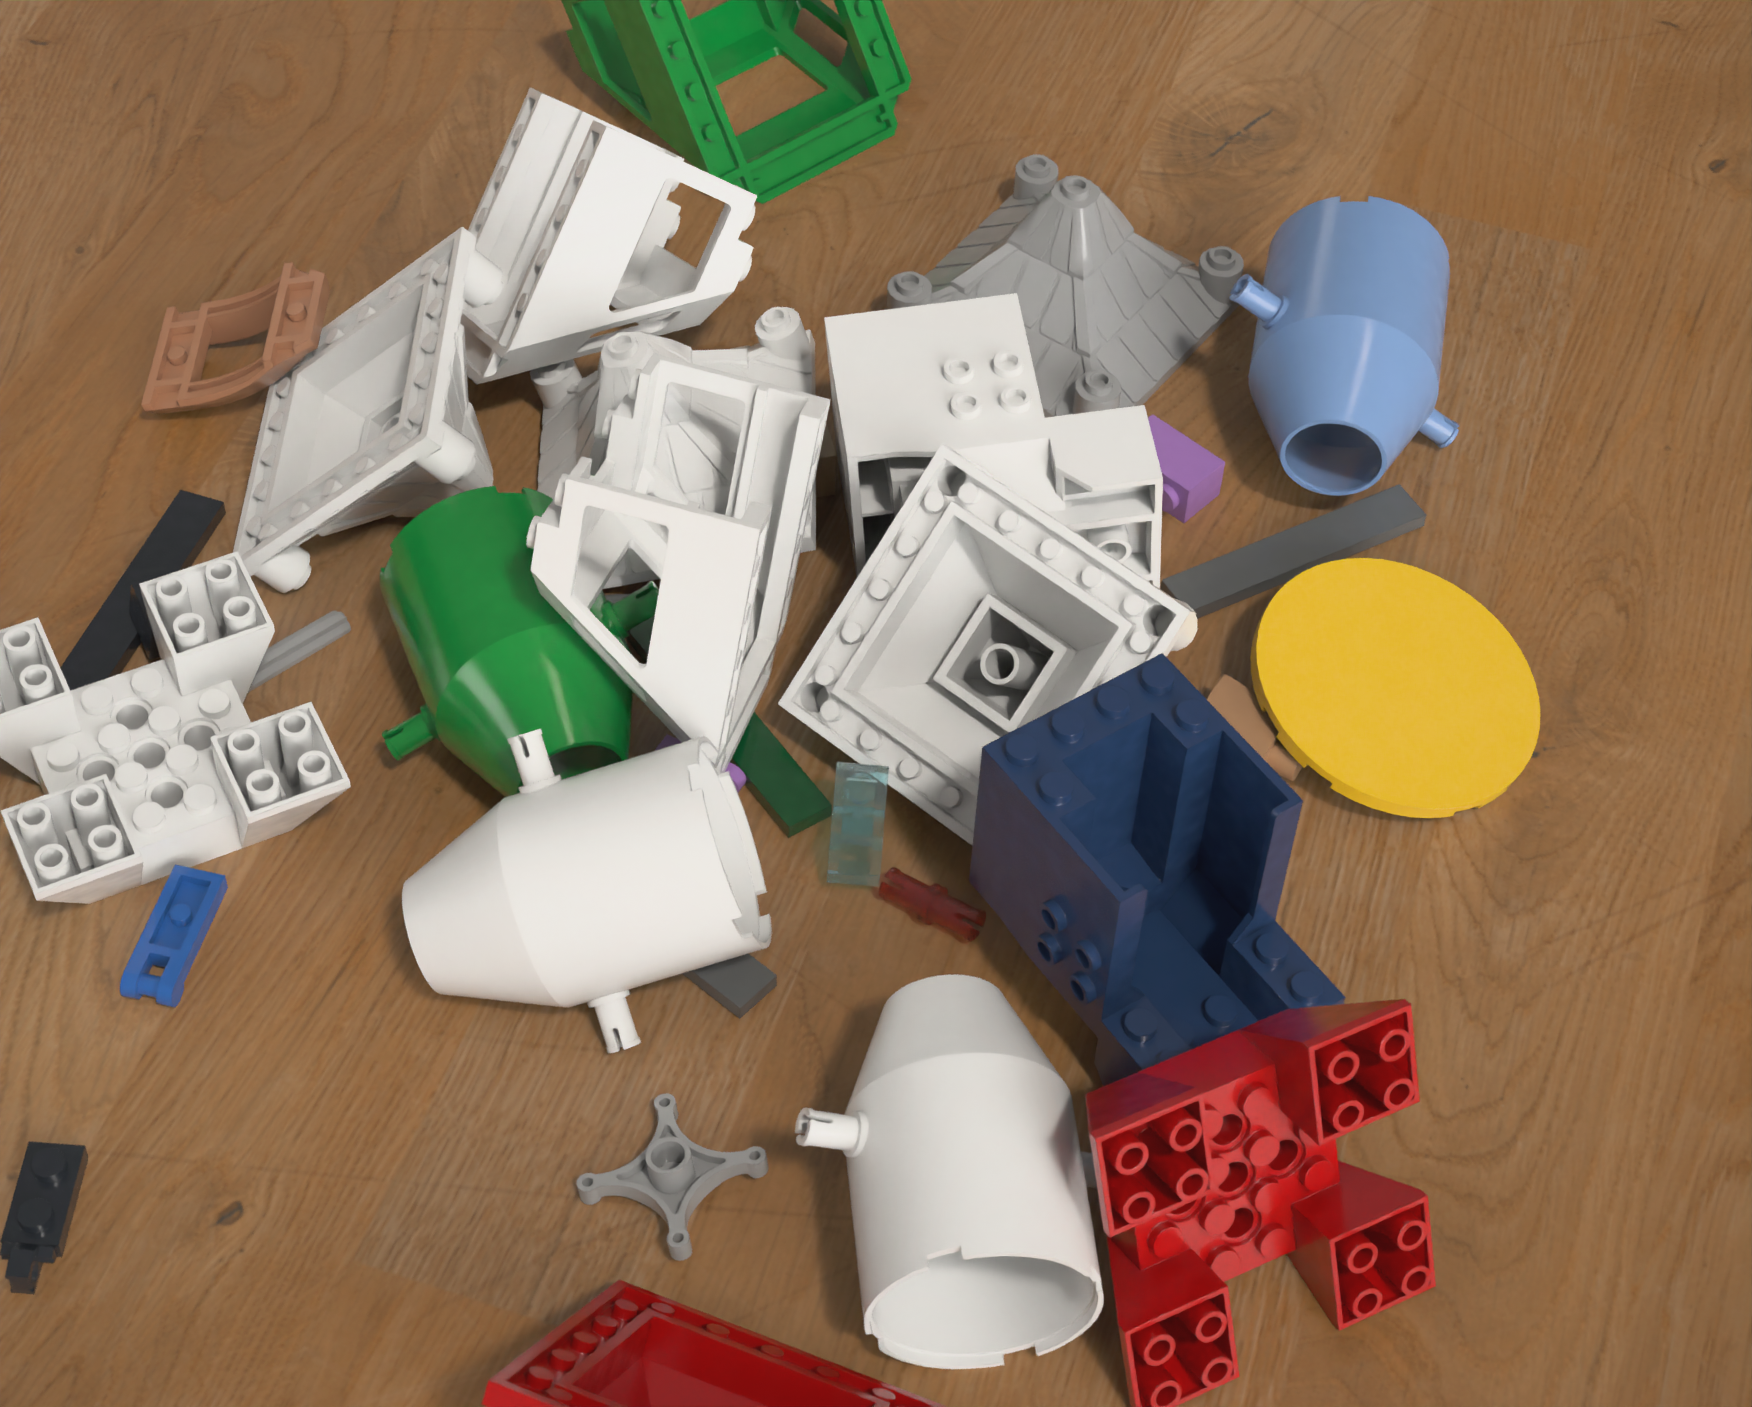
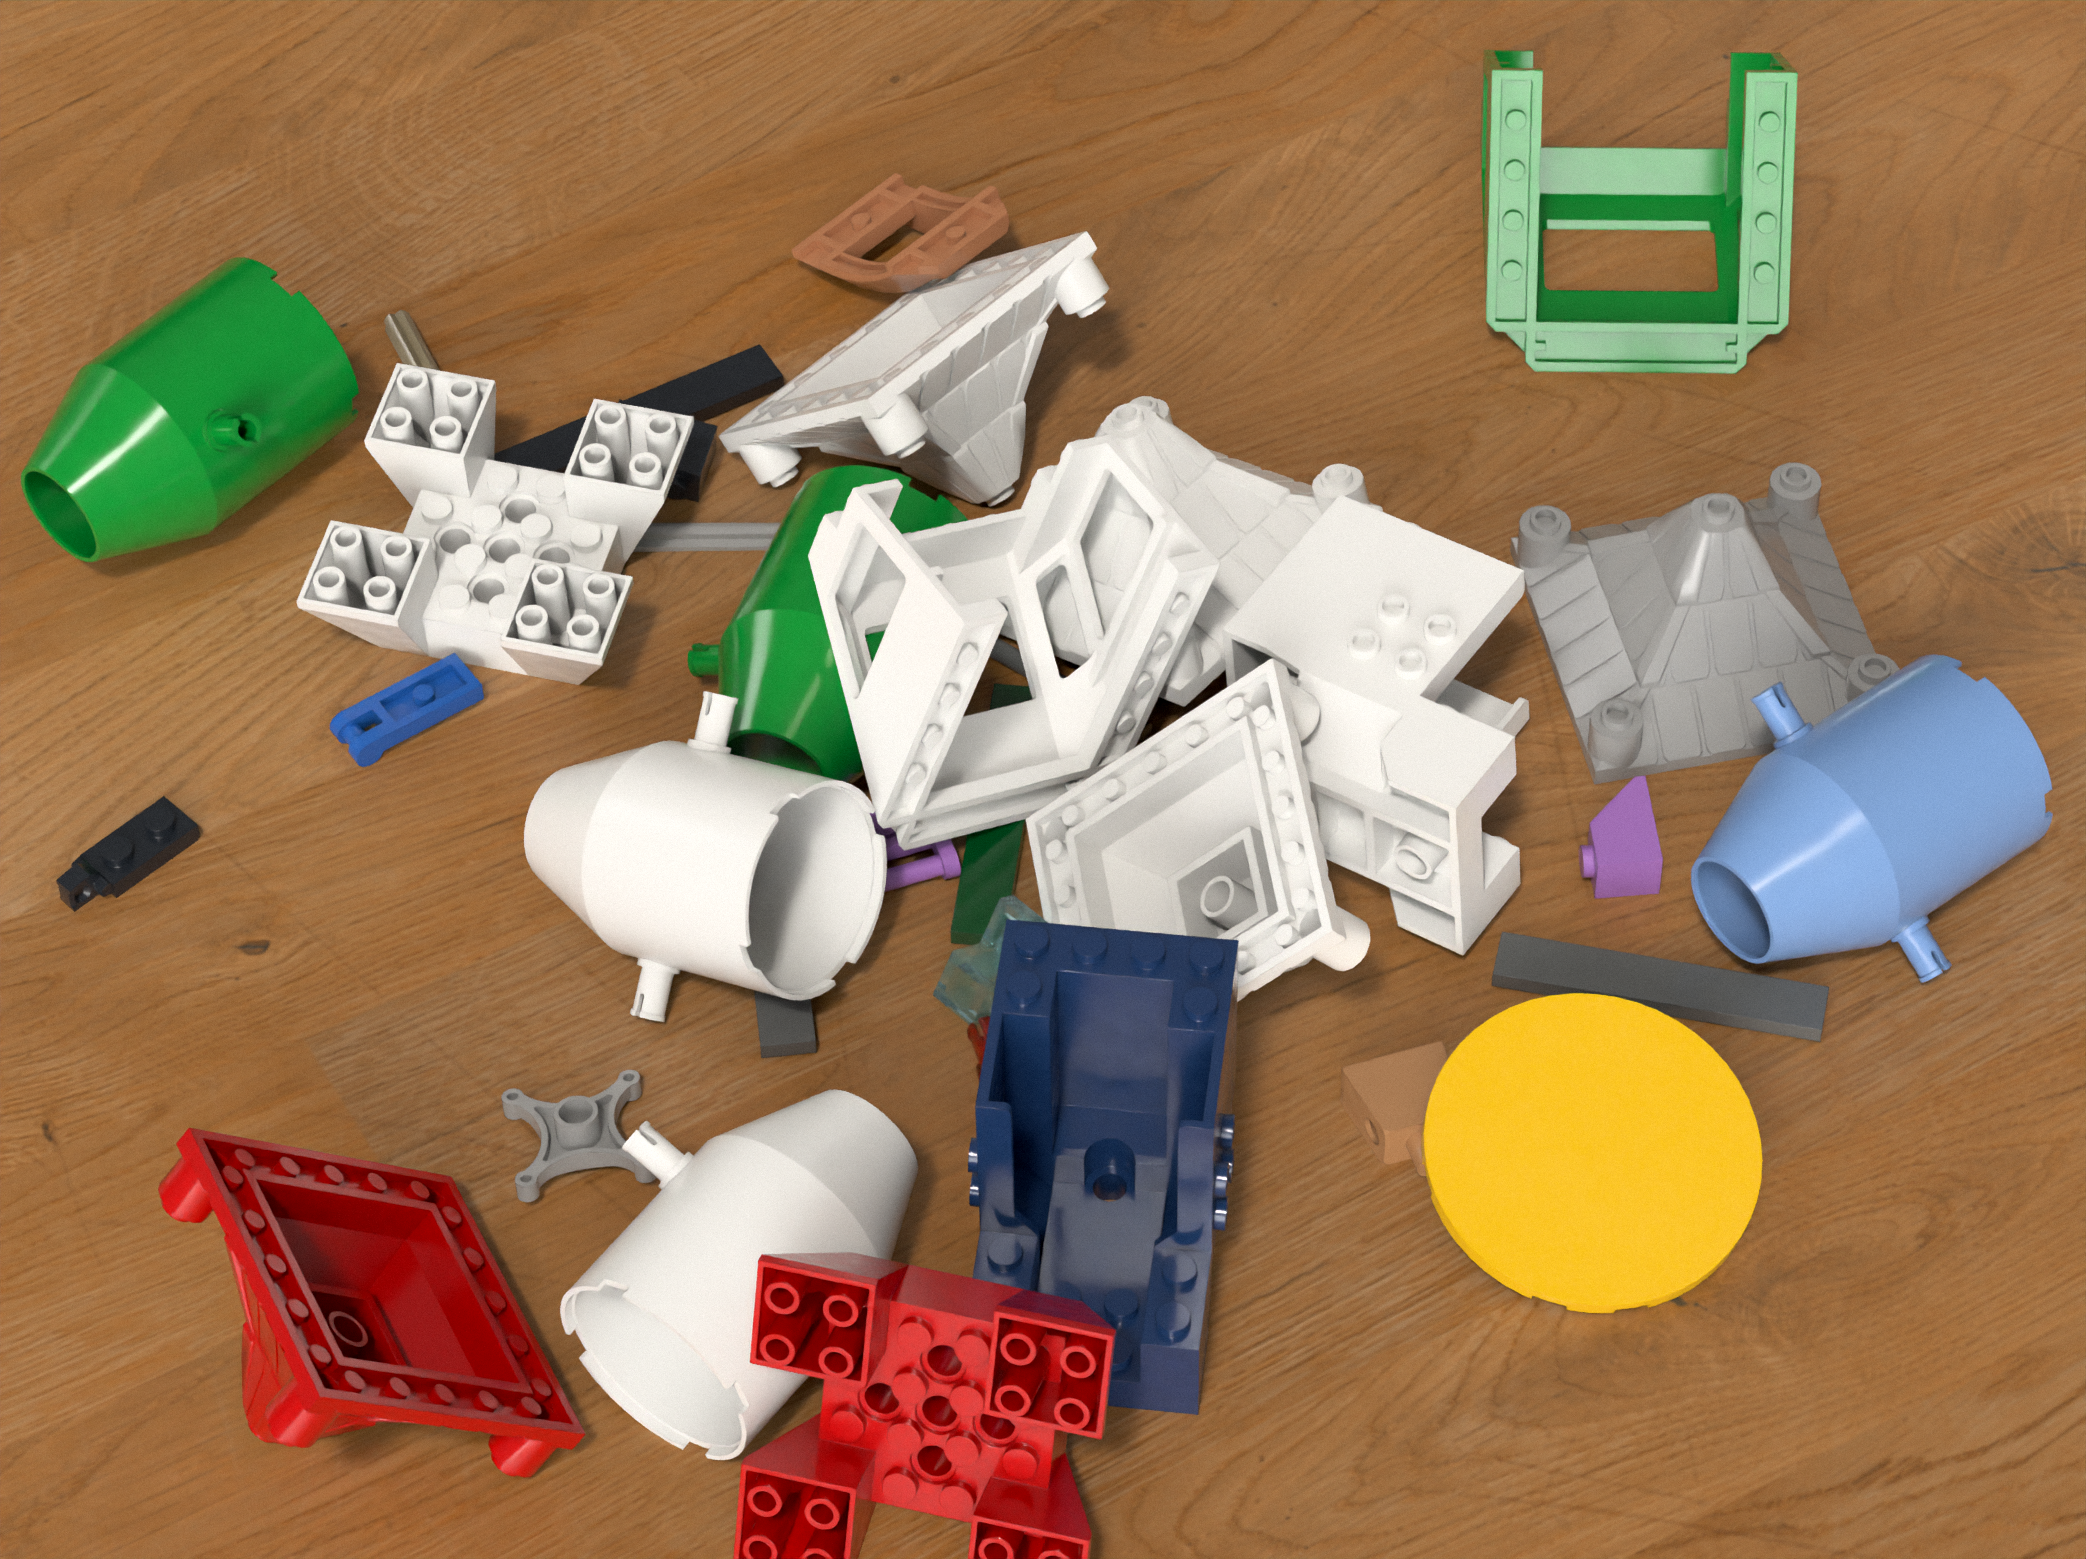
camera: 45 degrees right, 0 degrees up
white piece [460,87,757,384] -> none

